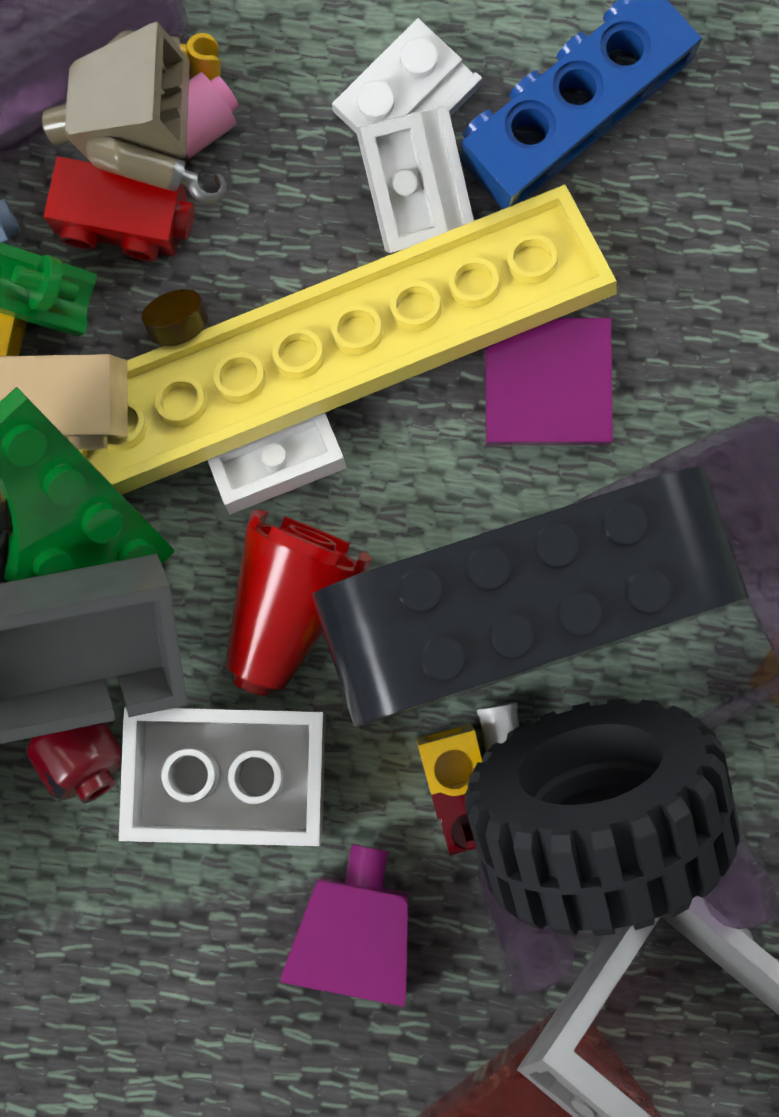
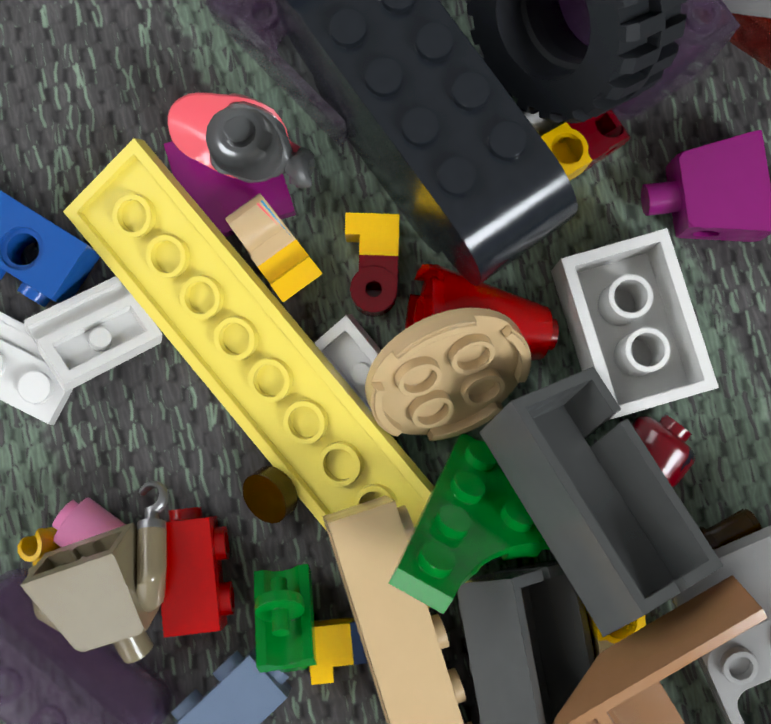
camera: 110 degrees left, 0 degrees up
none -> dark grey hair [168,93,315,188]
none -> leg [225,193,323,302]
none -> leg [345,212,400,317]
none -> tan tile [365,308,531,441]

